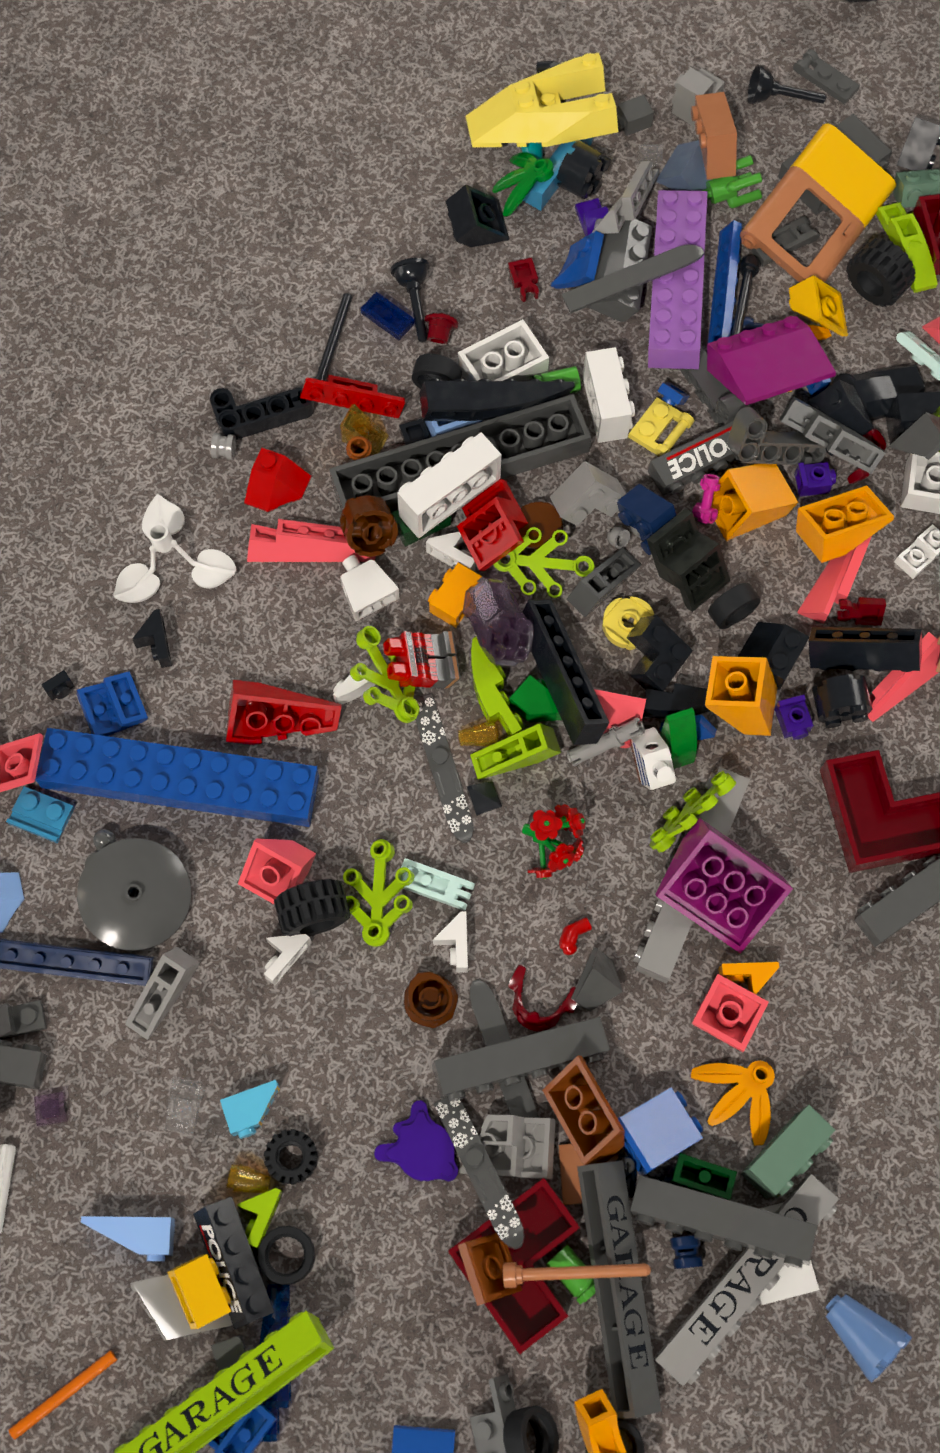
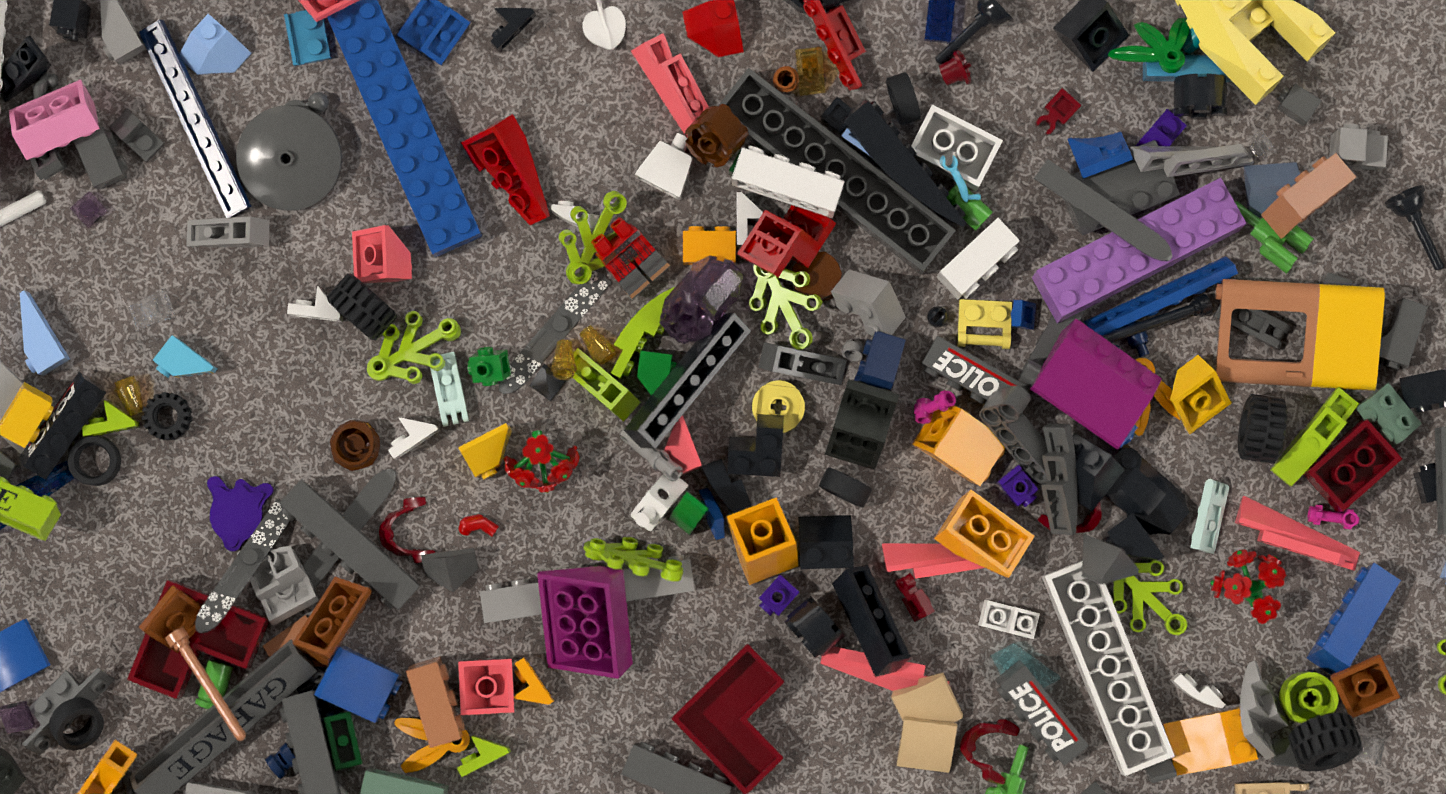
camera: 60 degrees right, 15 degrees up
none -> nougat wedge [406,656,465,748]
none -> lime slope [457,735,511,777]
none -> yellow slope [458,423,512,480]
none -> green brick [467,347,511,386]
none -> clear yellow cone [551,339,577,380]
none -> black hinge [927,306,948,328]
none -> medium azure piece [940,155,981,202]

